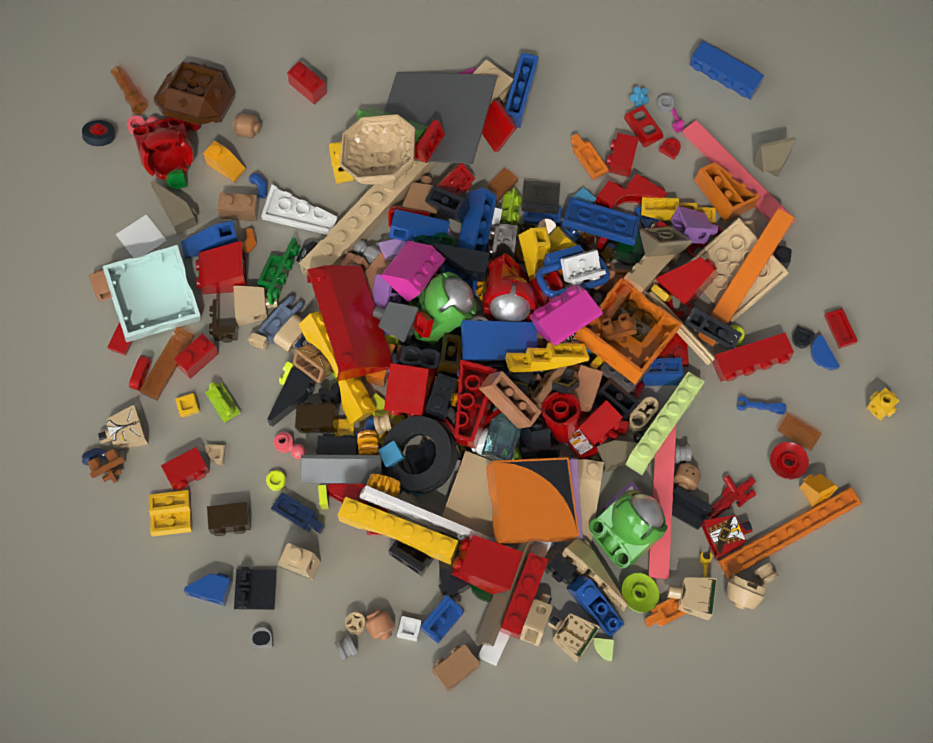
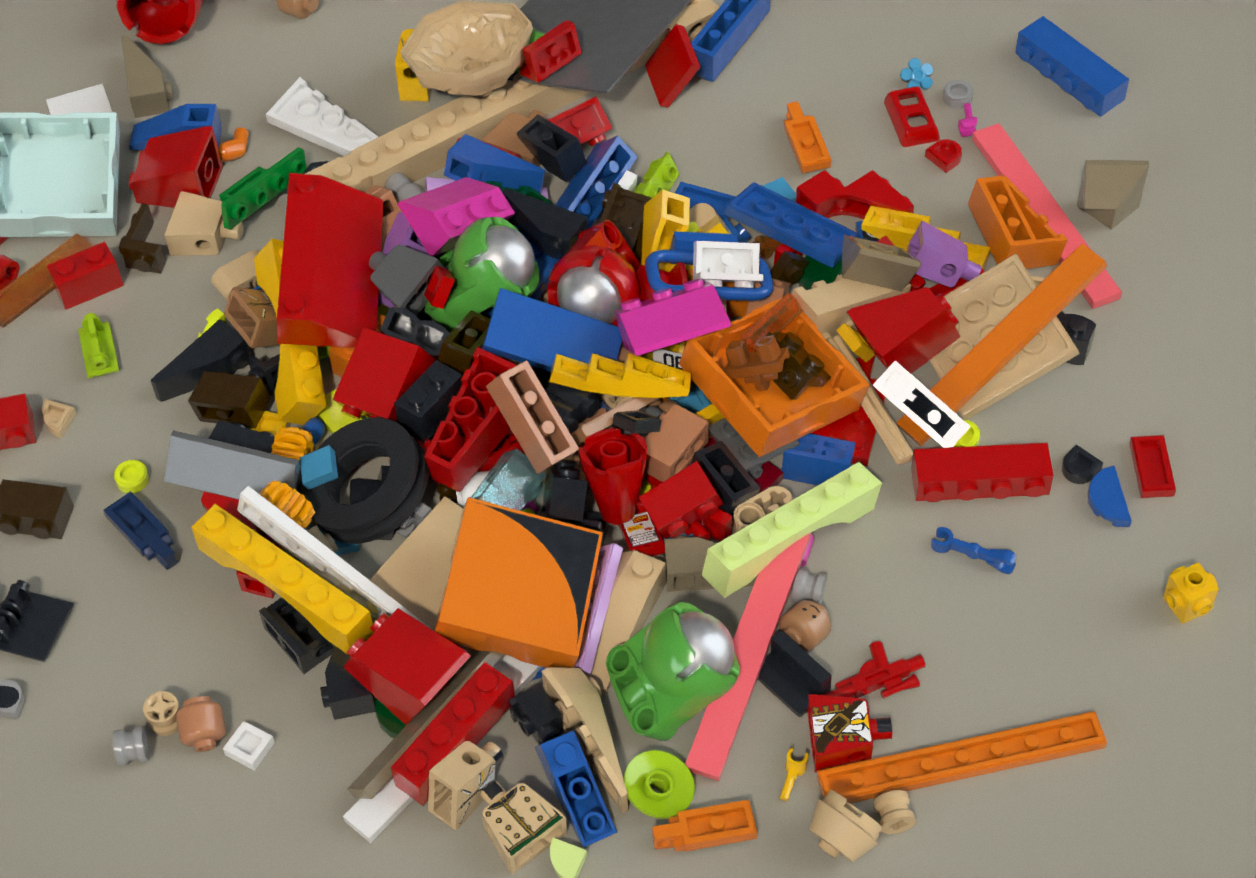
camera: 20 degrees right, 15 degrees down
green tile [166,169,187,189] -> none
yellow tile [175,393,200,418] -> none
light orange slope [203,140,246,183] -> none
medium nougat brick [217,192,259,221] -> none
tan tile [248,333,269,350] -> none
blue arm [249,173,268,198] -> none
sand blue hinge [257,295,305,344] -> none
coral plate [274,432,307,459] -> none
tan torso [278,543,321,580] -> none
neon yellow tile [318,485,329,510] -> none
tan wheel [373,413,394,435] -> none
blue hinge [421,595,464,644] -> none
medium nougat brick [432,644,480,692] -> none
clear orange tile [485,168,518,204] -> none
clear smoke tile [521,180,560,214] -> none
red brick [606,133,639,177] -> none
tan torso [667,577,717,620] -> none
red dish [770,442,809,480] -> none
clear orange tile [778,414,822,451] -> none
light orange slope [800,473,838,507] -> none

